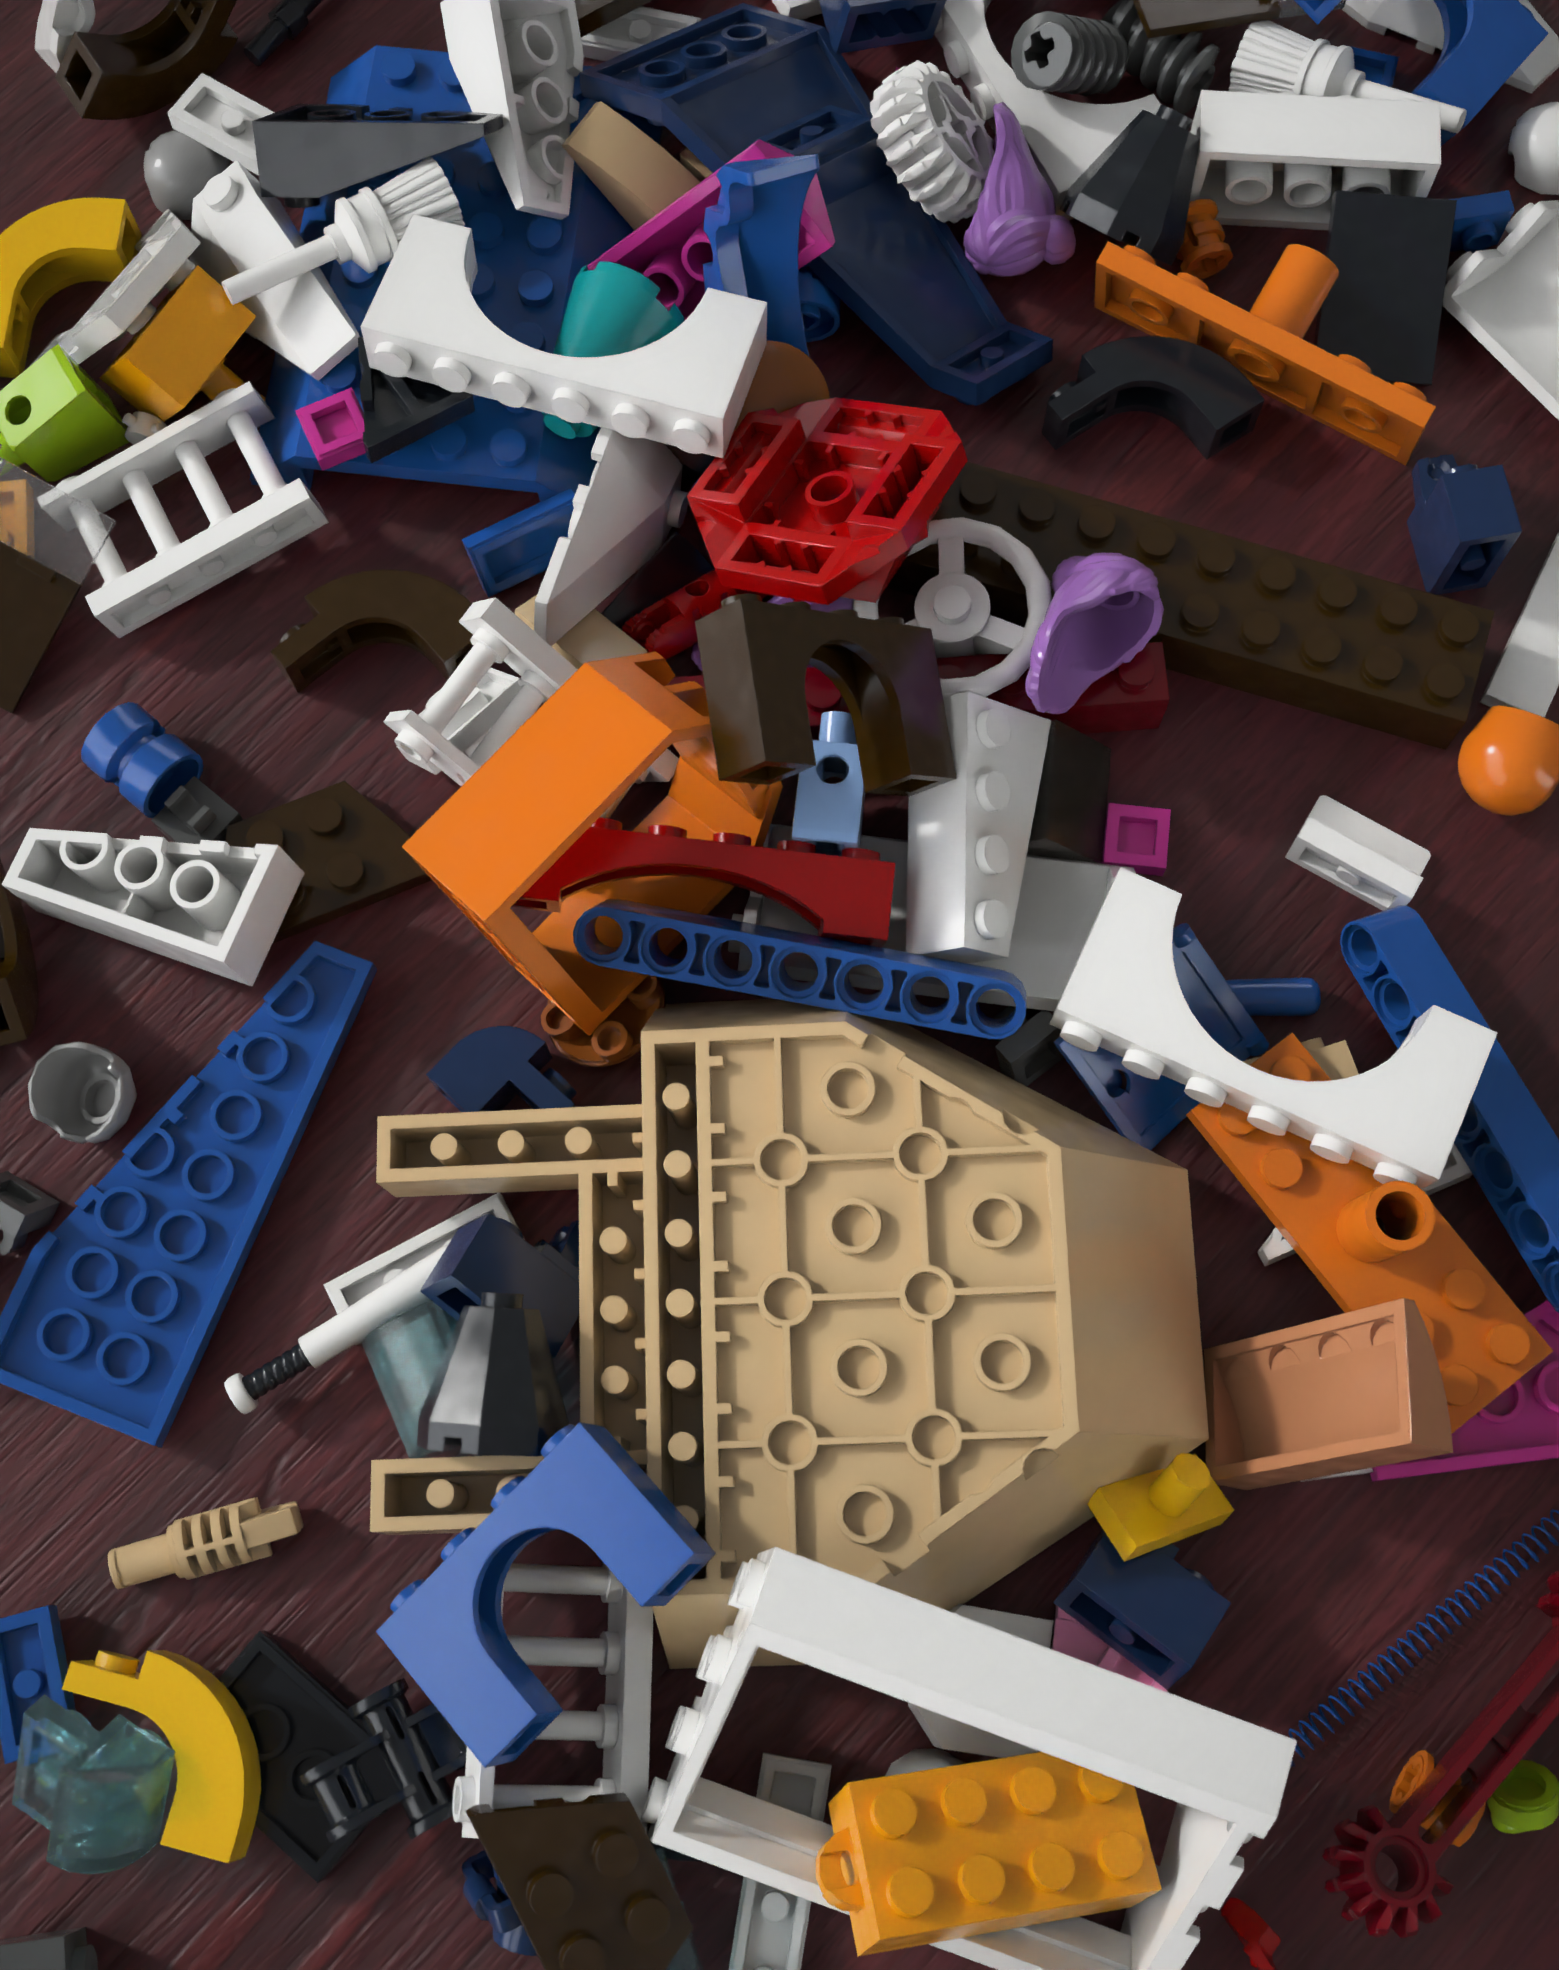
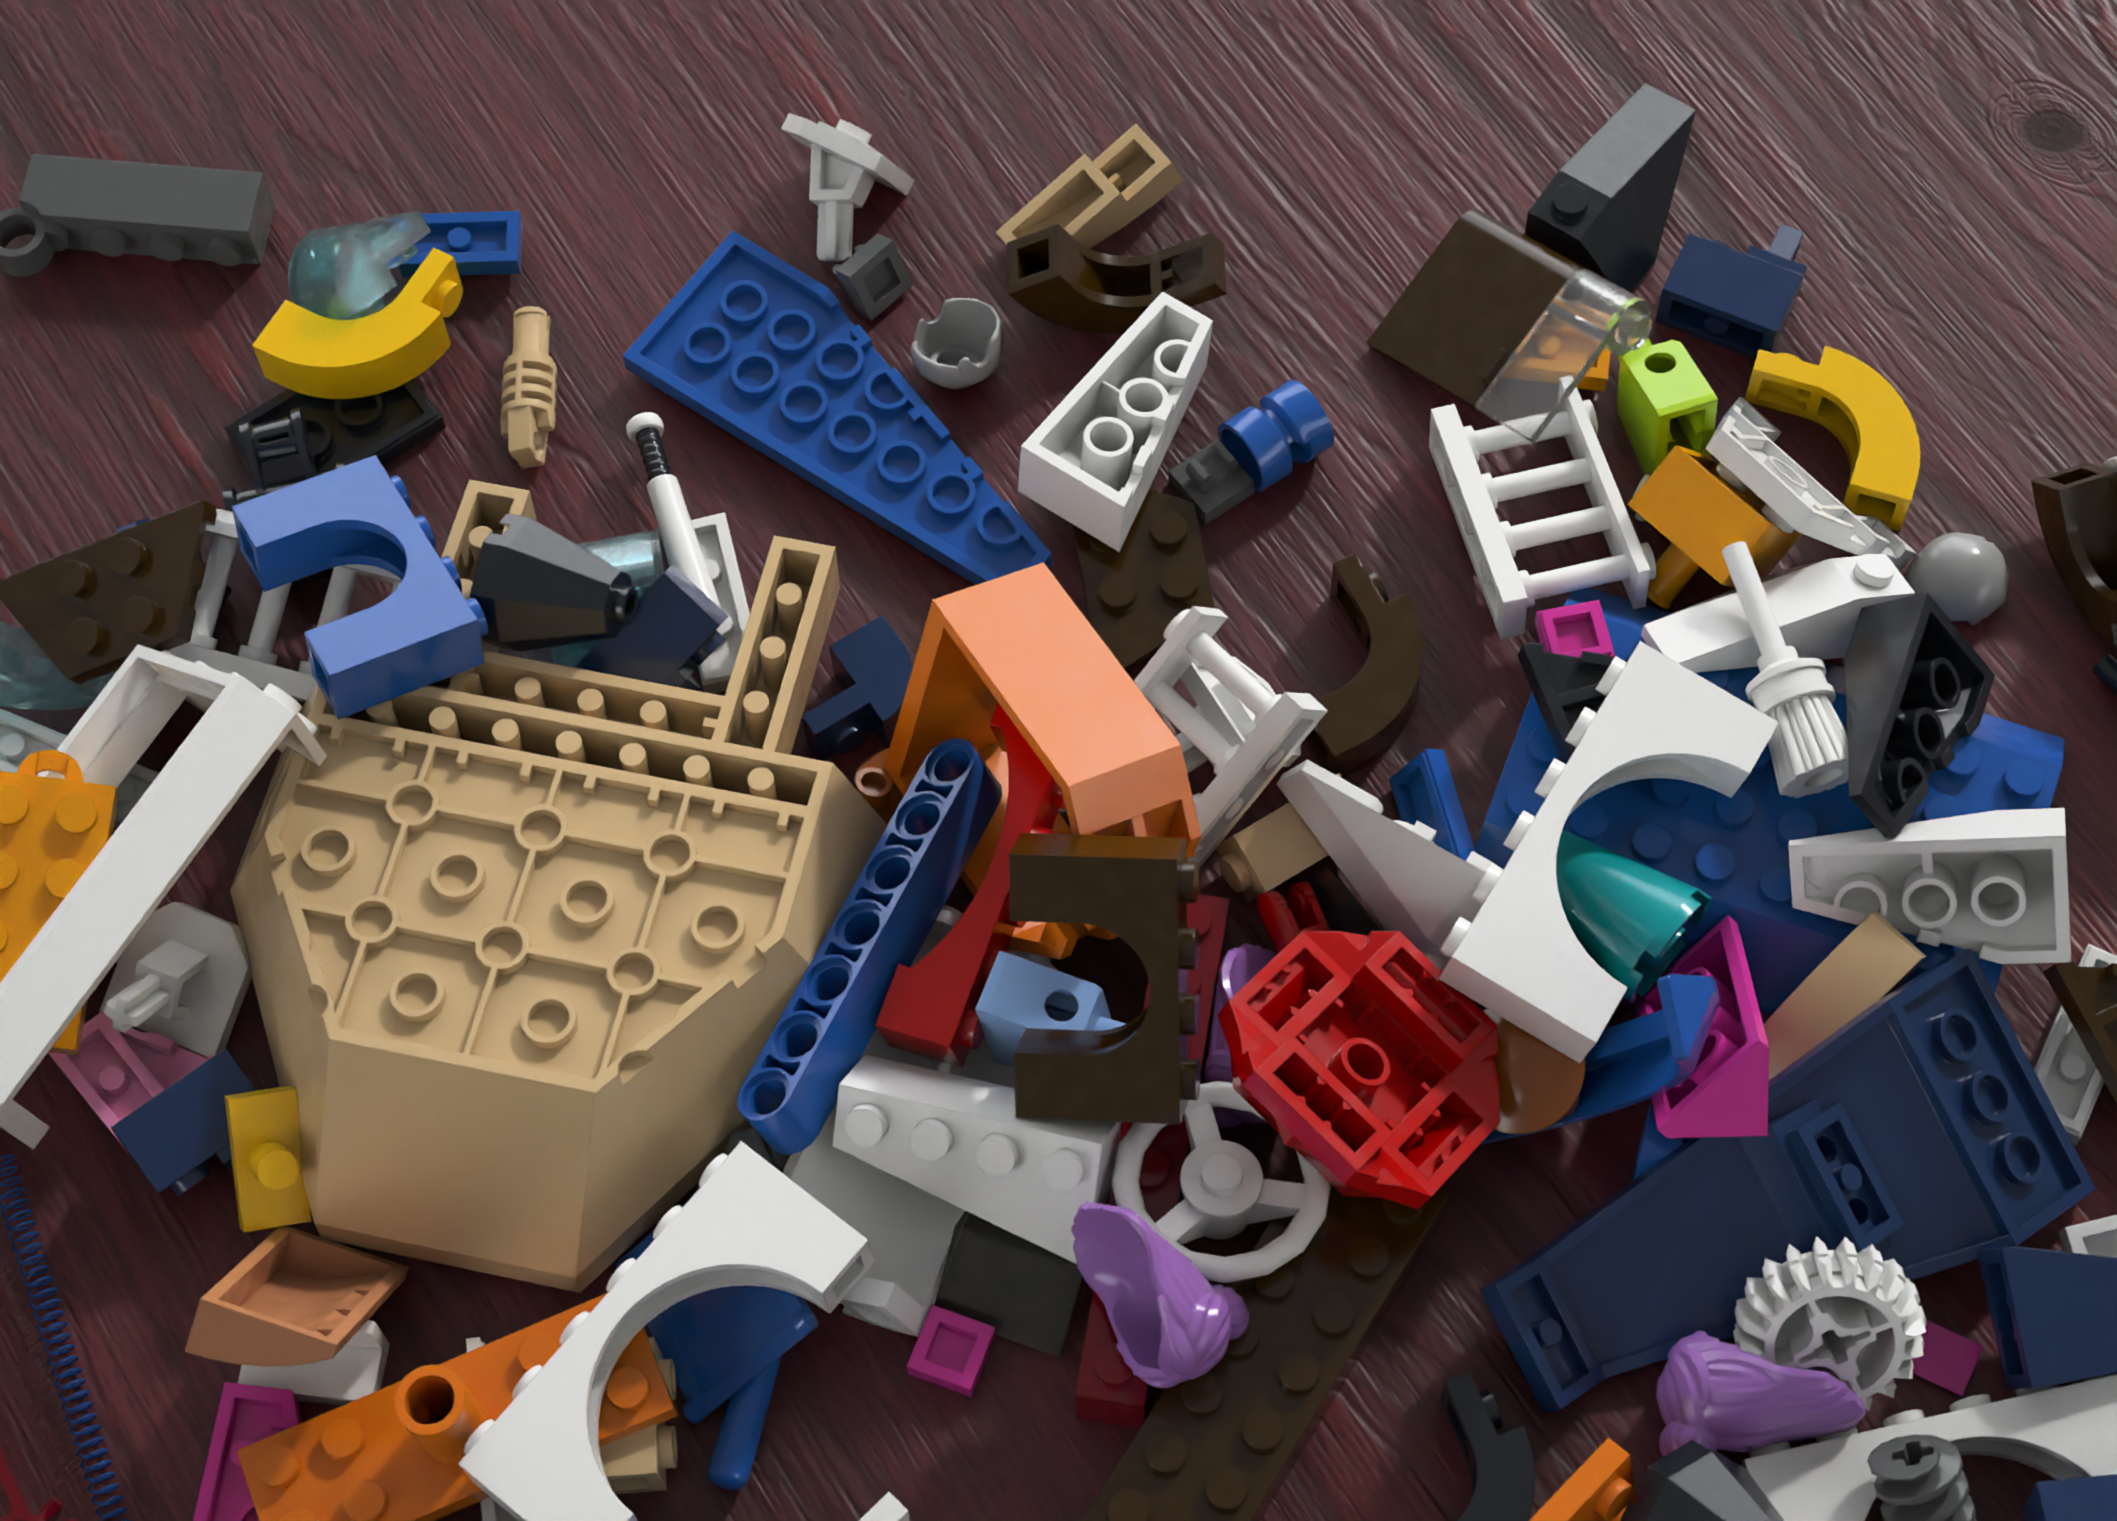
camera: 105 degrees right, 10 degrees down
white panel [167,73,275,176] -> none

